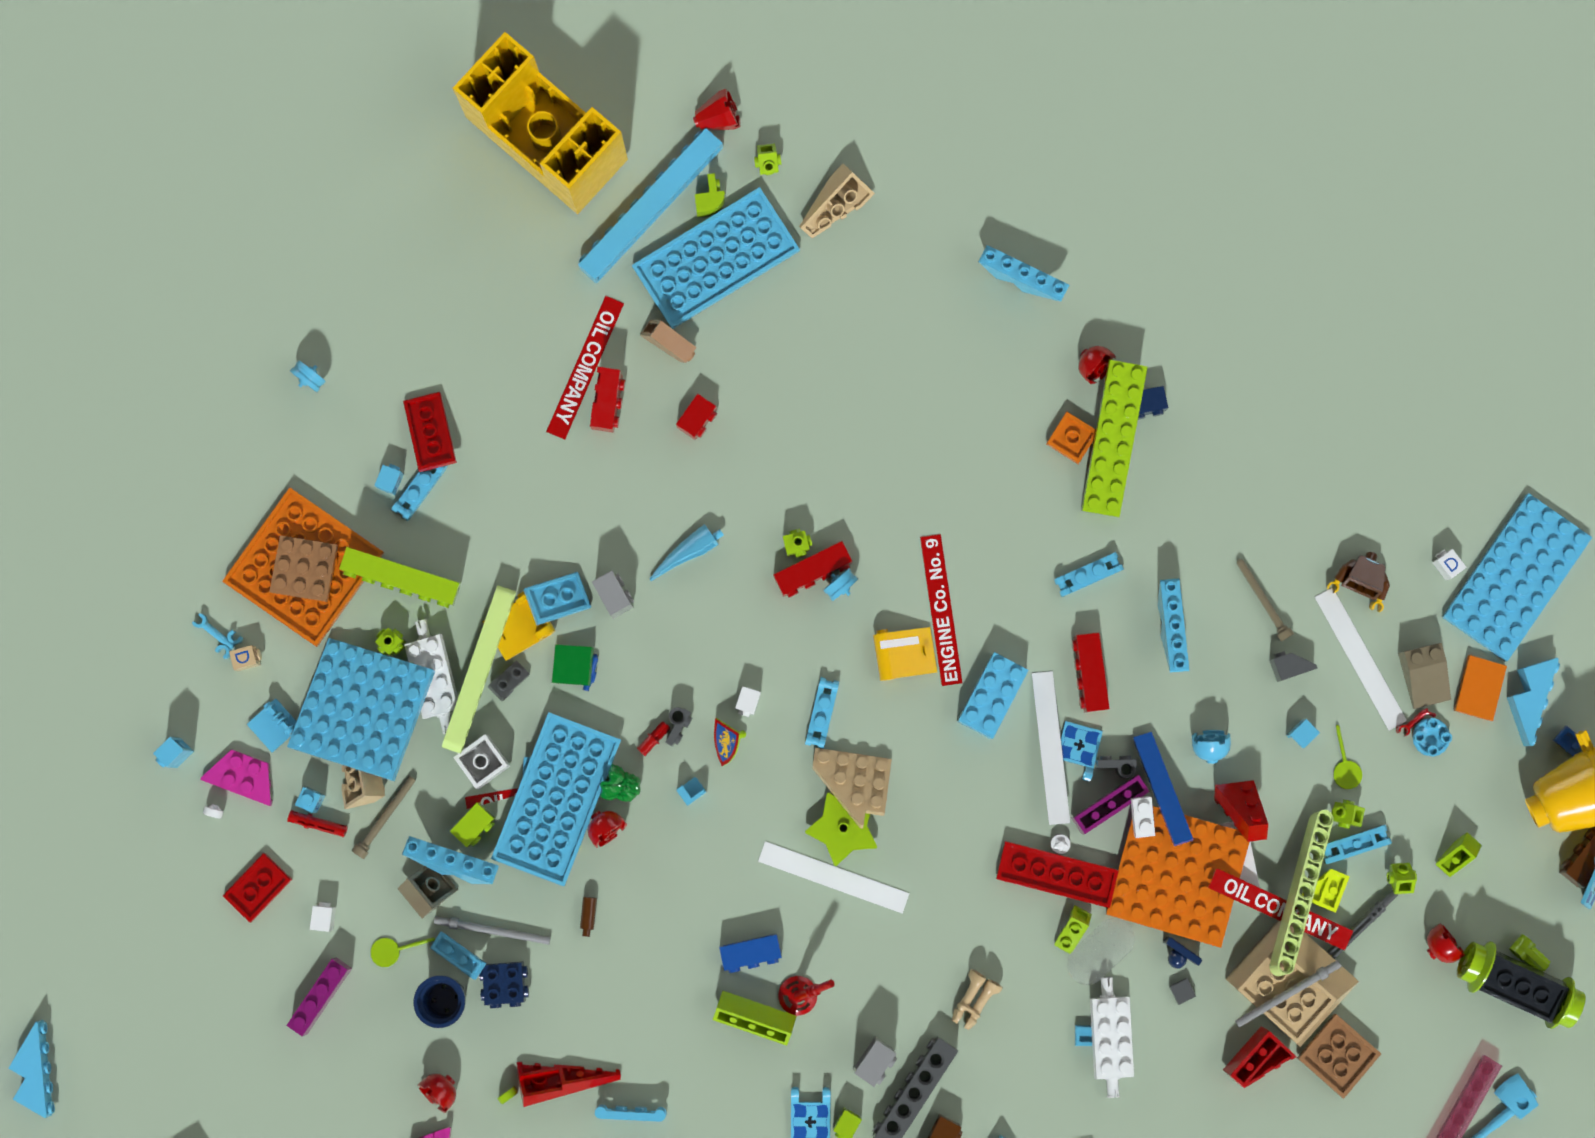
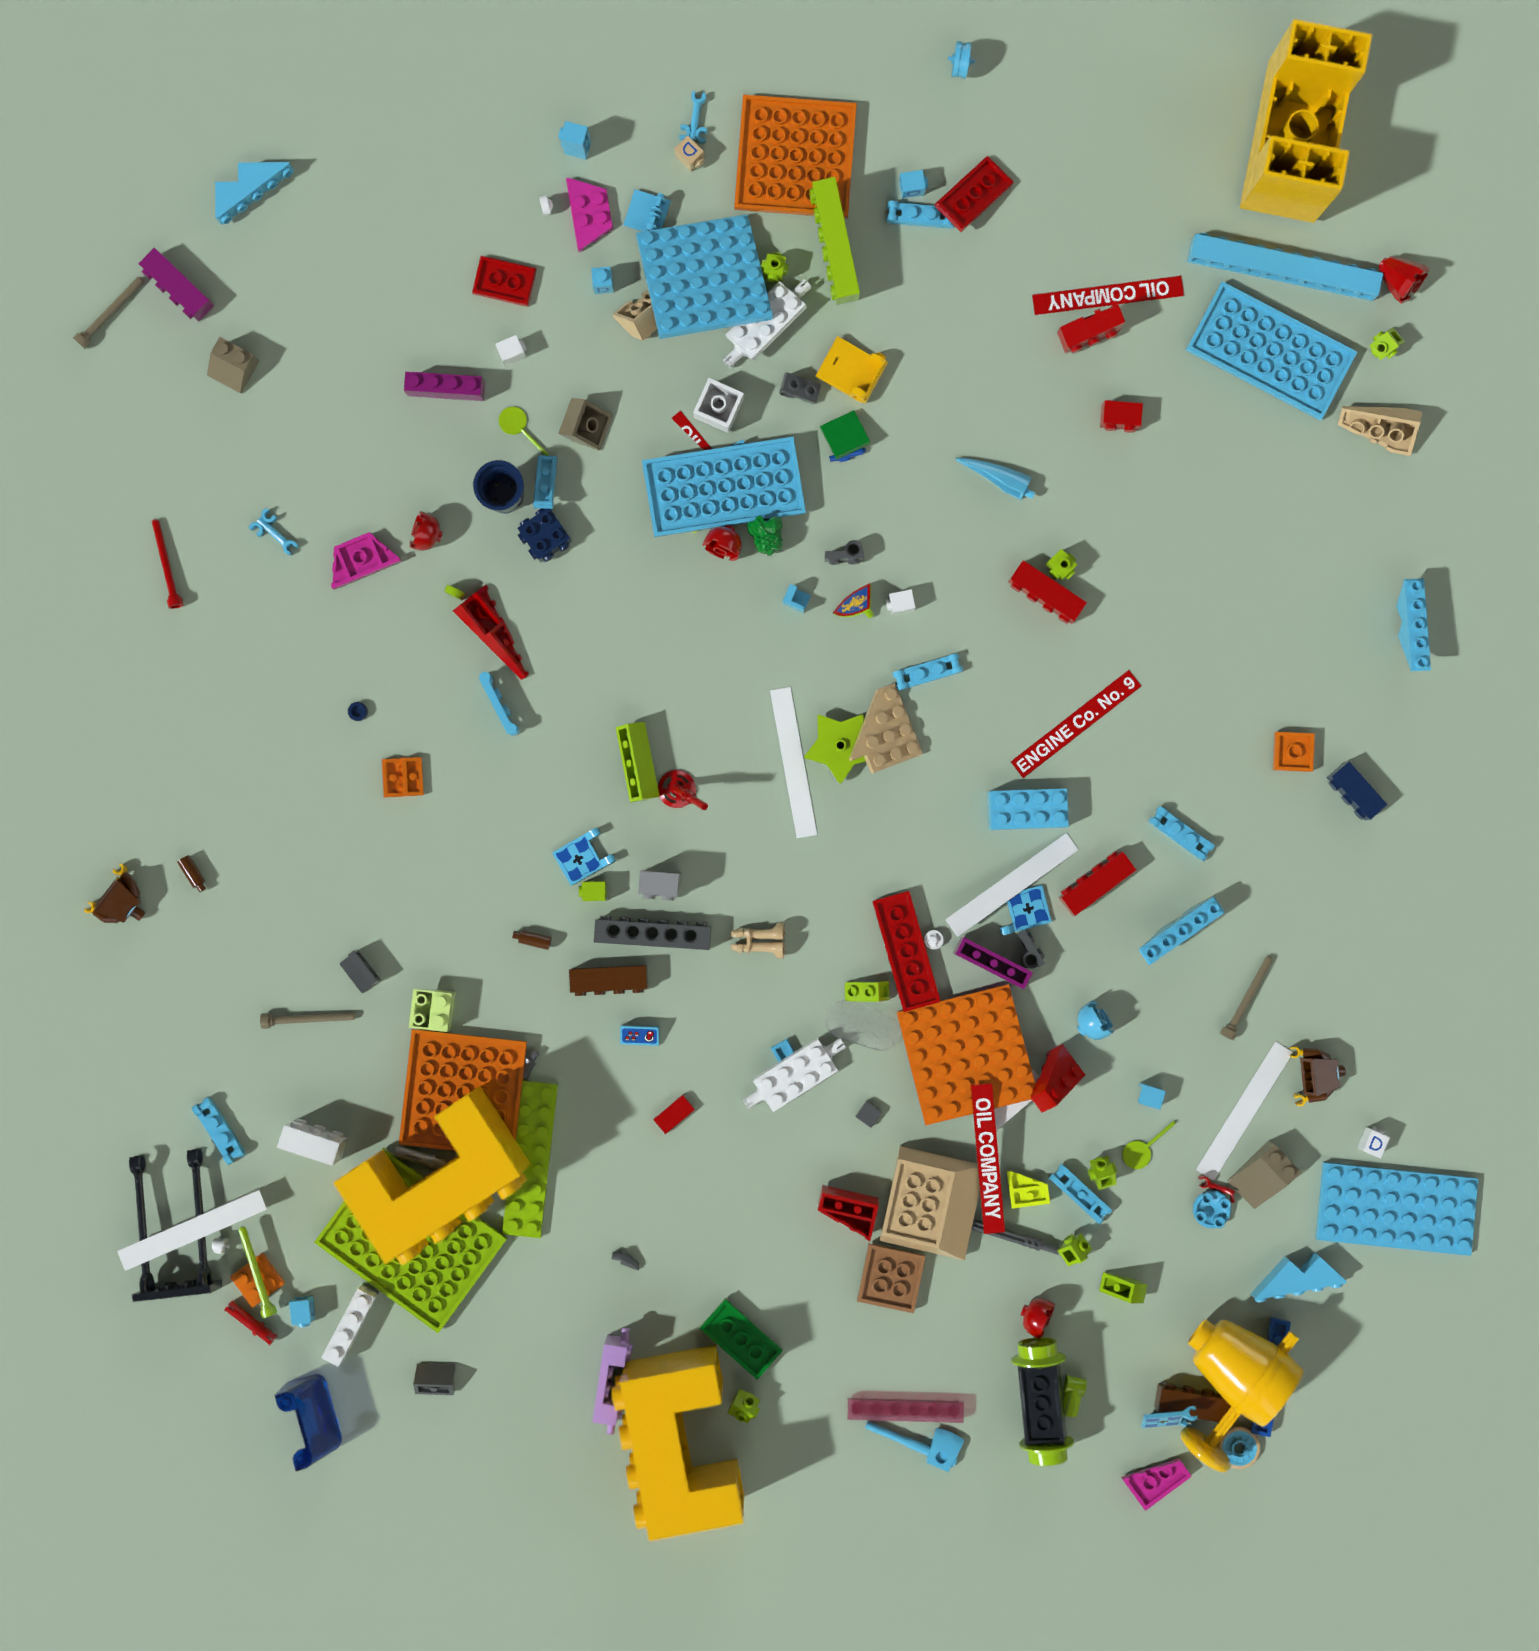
camera: 65 degrees right, 5 degrees up
medium nougat plate [269,535,338,602] -> none
red pin [287,810,348,838] -> none
dark tan piece [351,776,416,859] -> none
medium azure slope [402,836,499,884] -> none
light grey bar [434,916,551,945] -> none
yellowish green beam [442,586,516,754] -> none
lime brick [450,802,495,847] -> none
medium azure tile [523,572,591,625] -> none
reddish brown cylinder [580,897,597,937] -> none
light grey brick [592,571,634,619] -> none
red axle [637,721,670,757] -> none
medium nougat slope [640,320,697,363] -> none
lime brick [695,173,725,218] -> none
blue brick [719,933,782,973] -> none
medium azure wheel [823,568,858,601] -> none
yellow door [873,627,937,681] -> none
red cylinder [1078,346,1116,384] -> none
lime plate [1081,360,1148,518] -> none
white plate [1130,796,1155,838] -> none
blue tile [1133,732,1193,846] -> none
dark blue tile [1163,936,1202,969] -> none
light grey bar [1235,960,1342,1027] -> none
dark grey slope [1269,651,1318,682] -> none
yellowish green beam [1269,810,1334,976] -> none
orange tile [1454,655,1507,721] -> none

